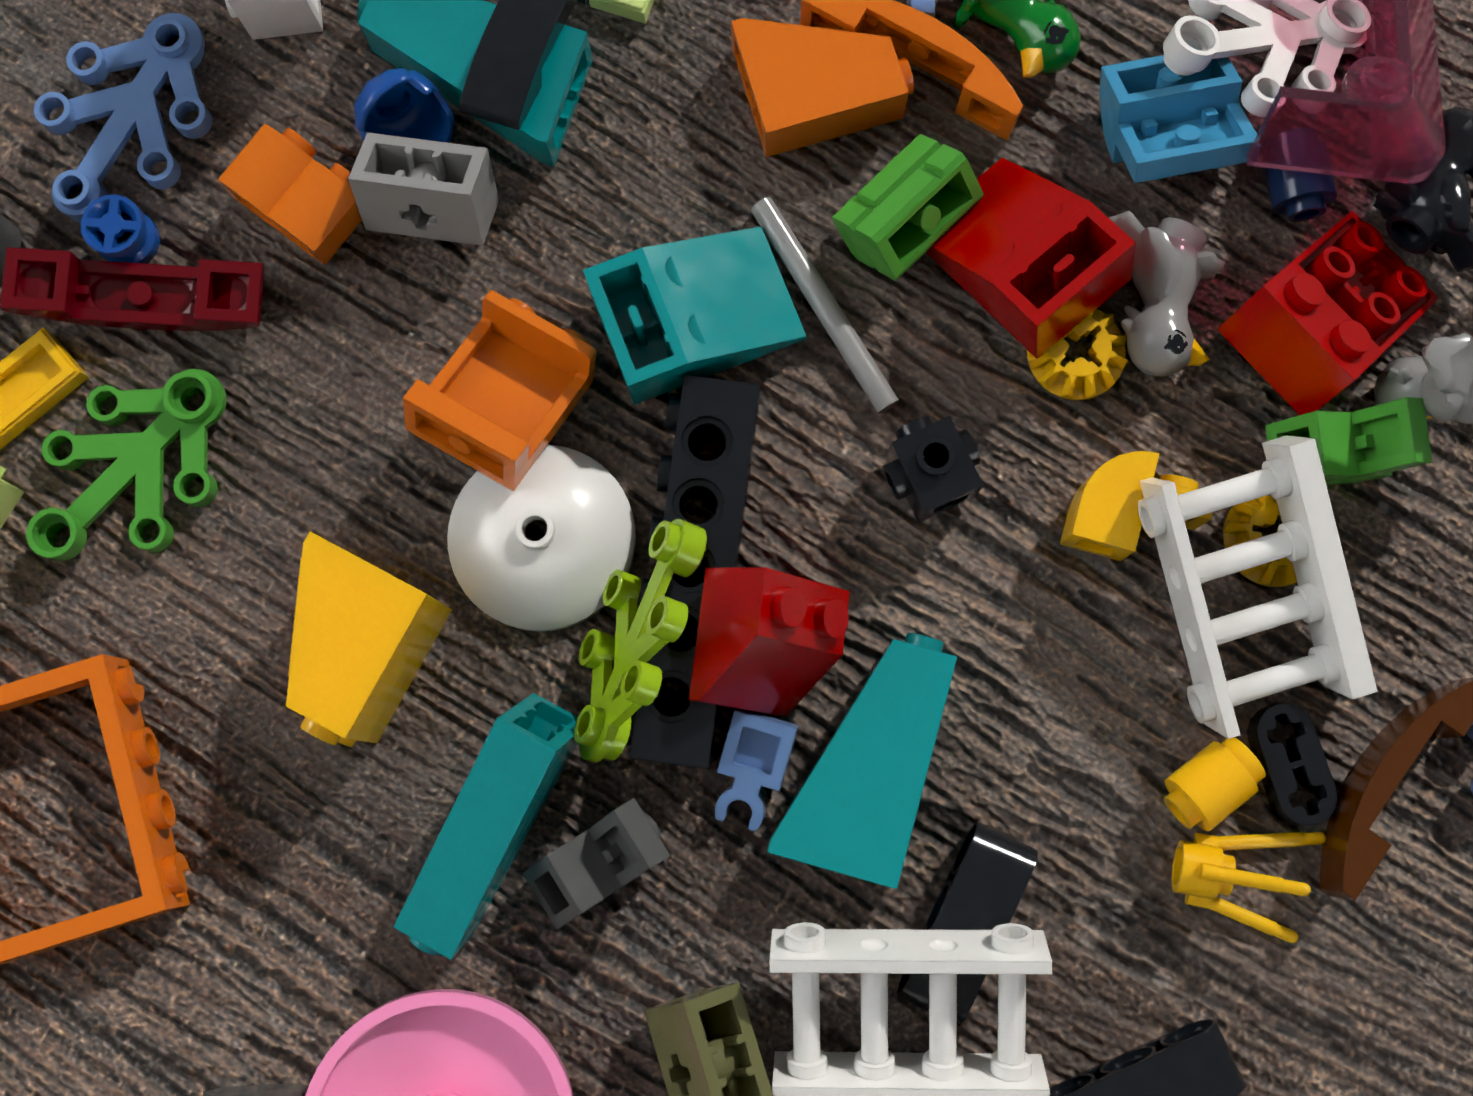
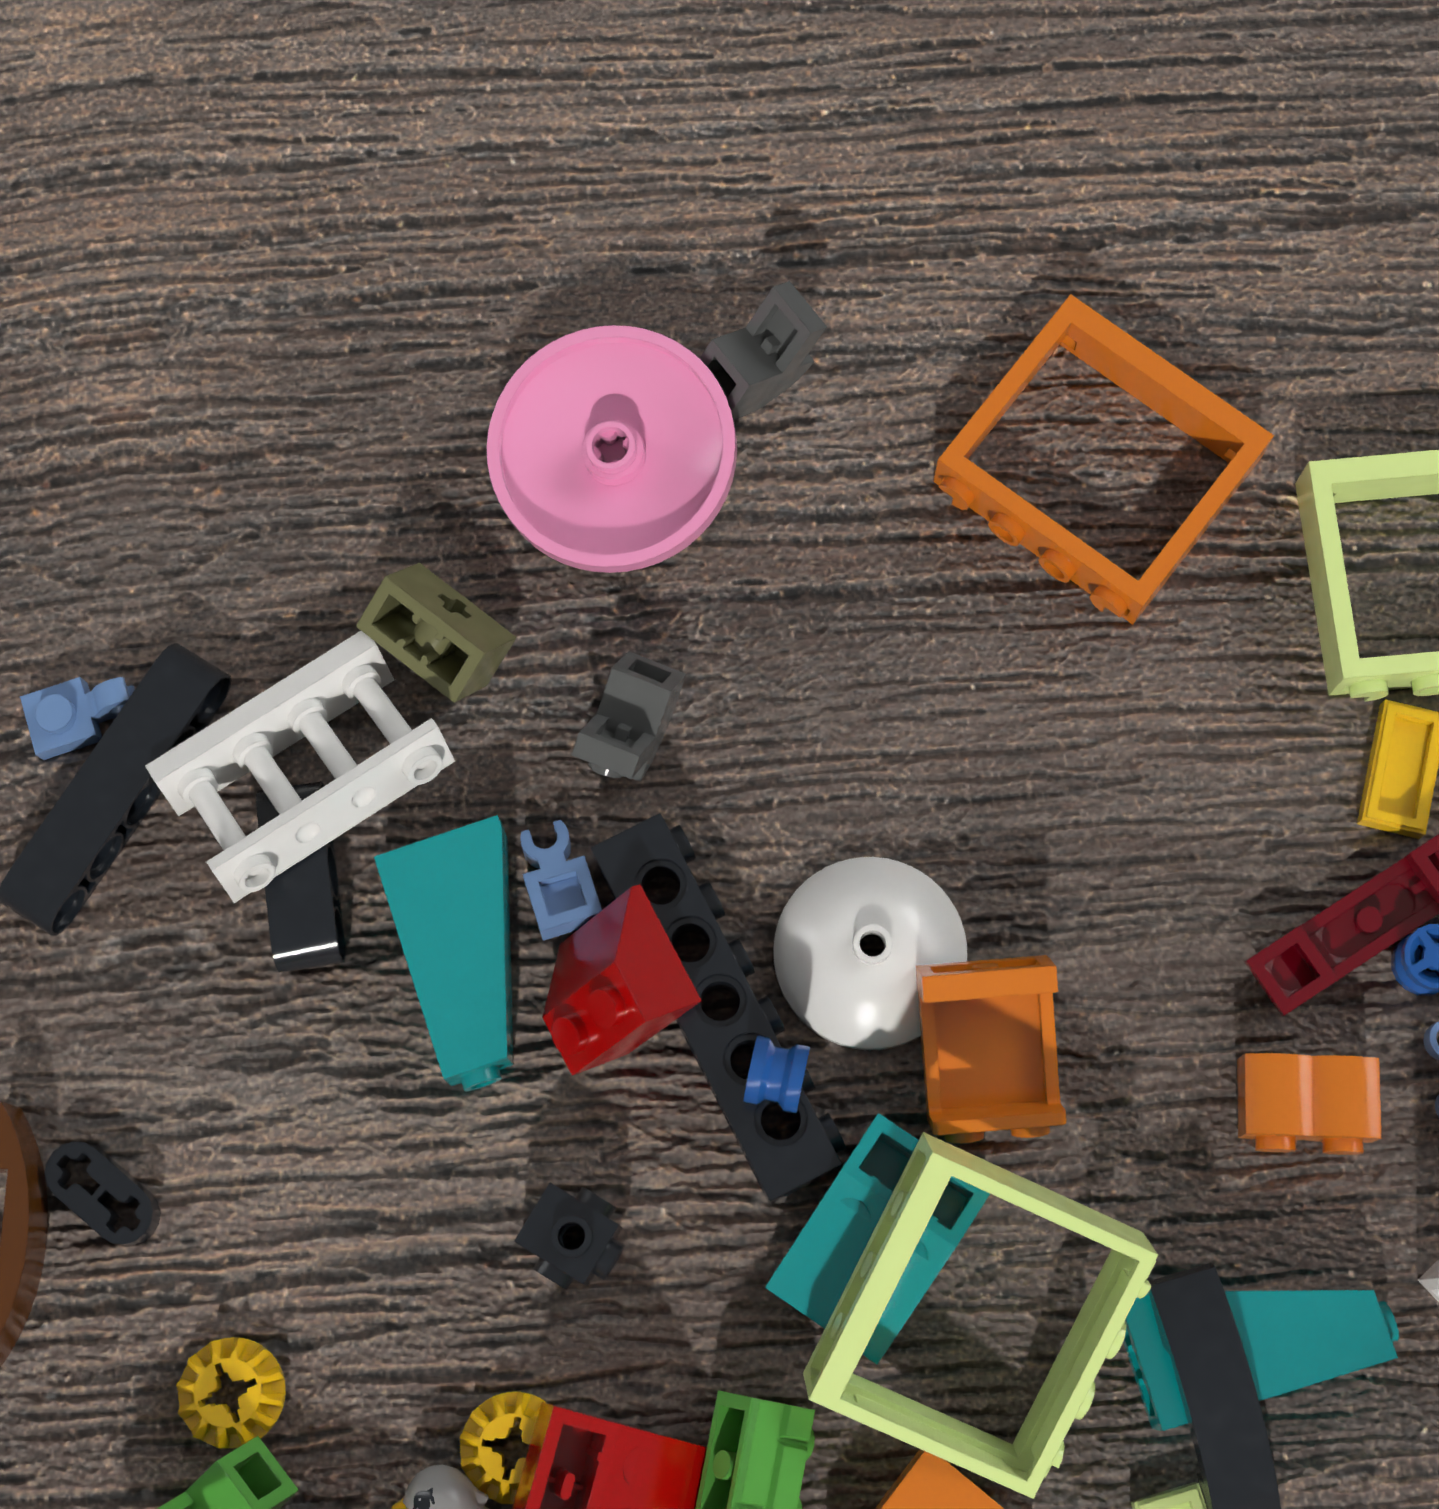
camera: 145 degrees right, 5 degrees down
bright green plant [26,369,227,561] -> none
yellow slope [286,531,452,748] -> none
light grey brick [348,132,499,246] -> none
blue hair [354,68,454,143] -> none
teal slope [393,693,578,960] -> none
lime plant [574,519,707,763] -> none
light grey bar [751,197,899,414] -> none
yellow brick [1060,451,1213,561] -> none
white fence [1138,435,1378,739] -> none
yellow brick [1164,737,1266,832] -> none
yellow plant [1171,832,1327,943] -> none
none -> blue wheel [743,1036,810,1113]
none -> yellowish green window [803,1132,1158,1499]

